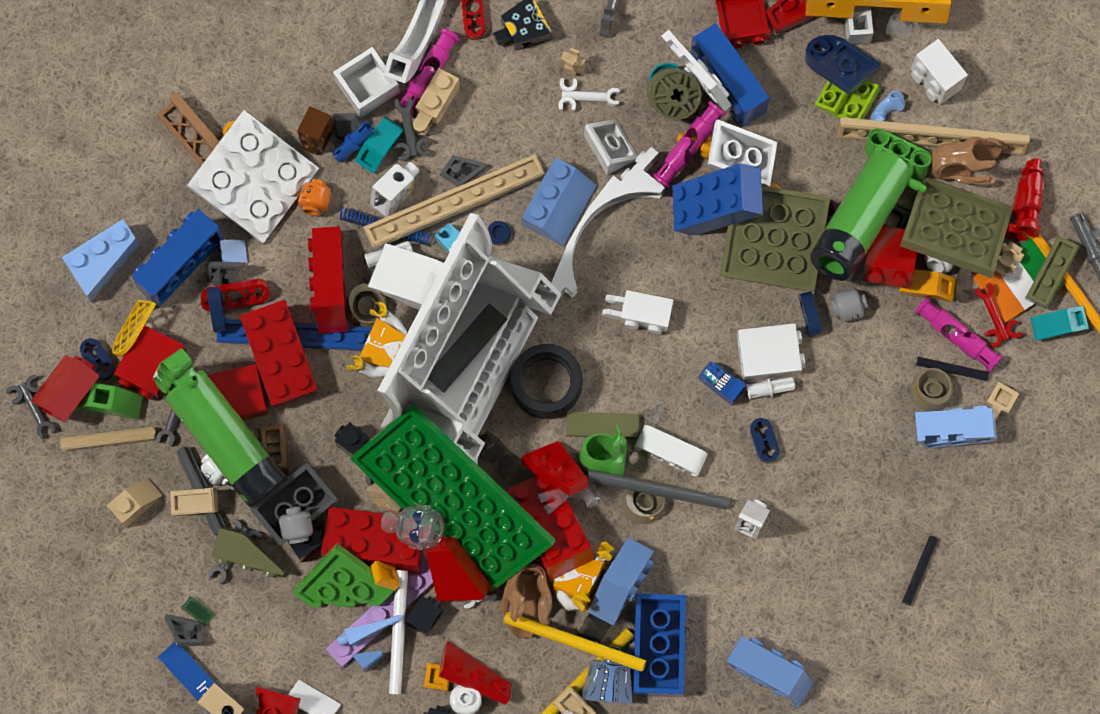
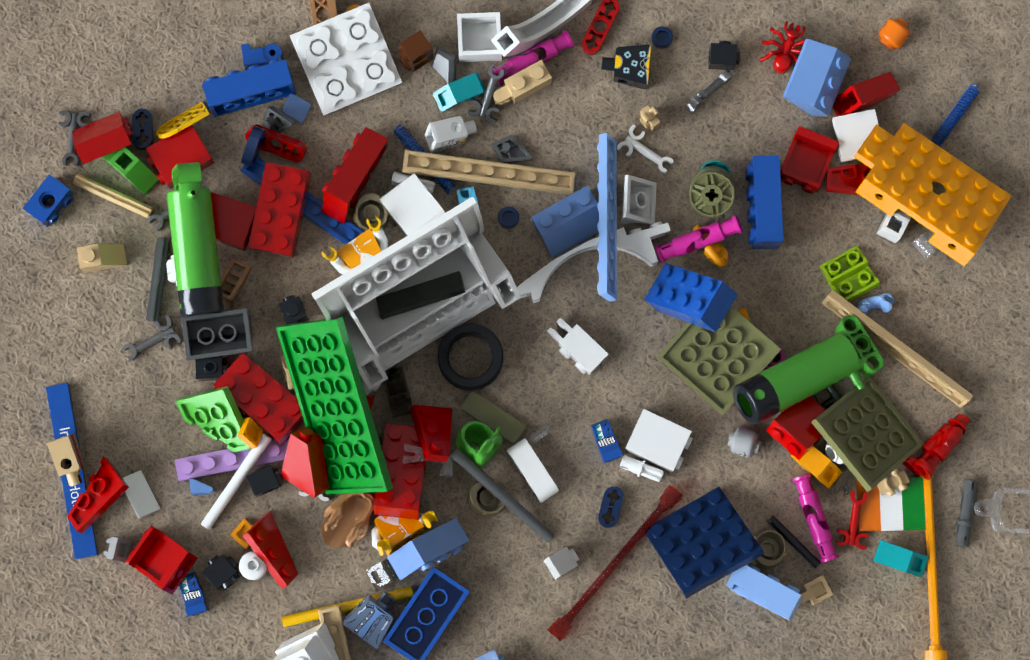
camera: 30 degrees right, 5 degrees up
light blue wedge [62,219,139,302] -> none
dark grey piece [165,614,202,646] -> none
tan tile [170,488,218,516] -> none
clear green piece [181,596,215,627] -> none
olive slope [212,525,284,578] -> none
light grey head [279,506,313,544] -> none
orange head [298,179,332,216] -> none
blue pin [332,121,375,163] -> none
light blue piece [337,615,403,647] -> none
clear piece [381,504,444,550] -> none
yellow piece [503,611,646,672] -> none
white wing [662,30,732,112] -> none
white slope [708,120,777,187] -> none
dark blue beam [799,291,822,337] -> none
dark blue tile [805,35,881,95] -> none
white piece [911,39,968,105] -> none
medium nougat hair [930,137,1002,186] -> none
olive tile [1025,235,1080,310] -> none
none -> blue brick [23,174,74,227]
none -> blue leg [241,44,283,70]
none -> clear red hose [547,485,683,642]
none -> light blue plate [597,133,617,302]
none -> dark blue plate [643,487,764,599]

